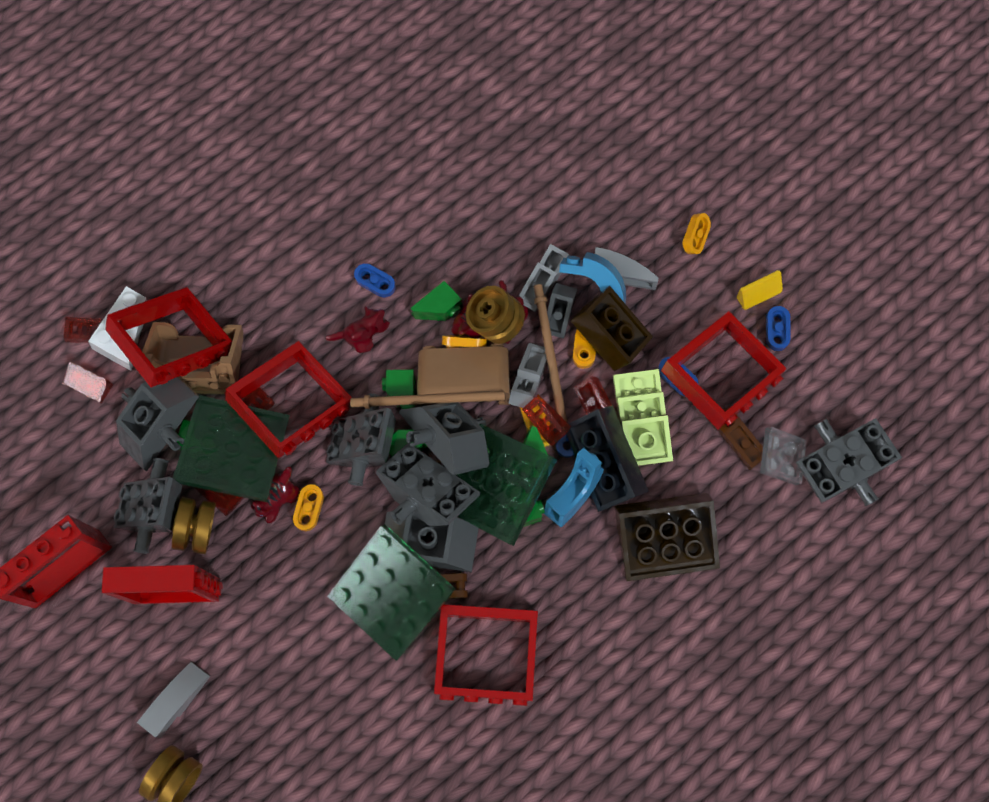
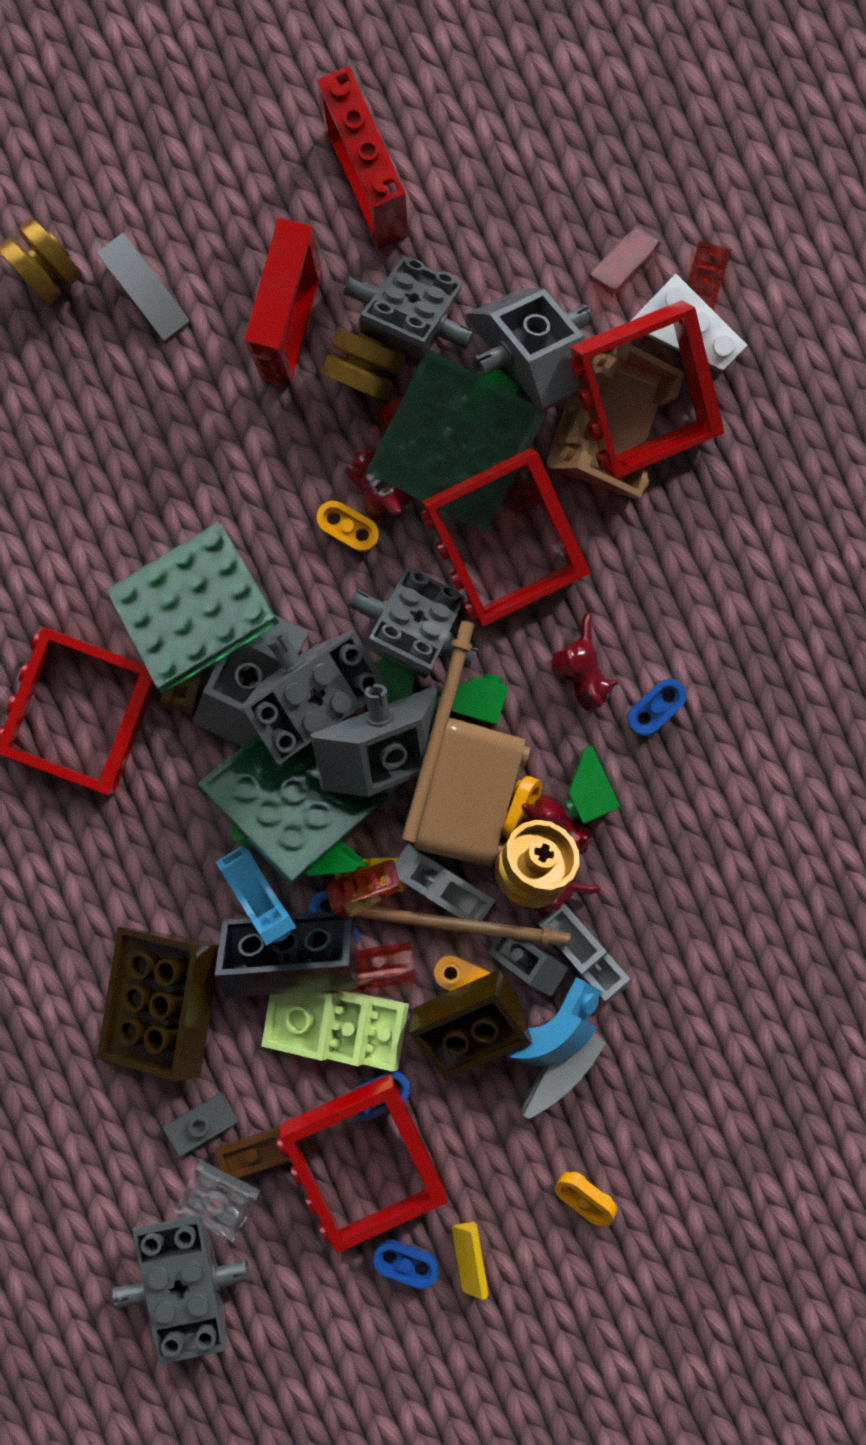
camera: 100 degrees right, 15 degrees up
none -> dark grey plate [163,1091,238,1157]

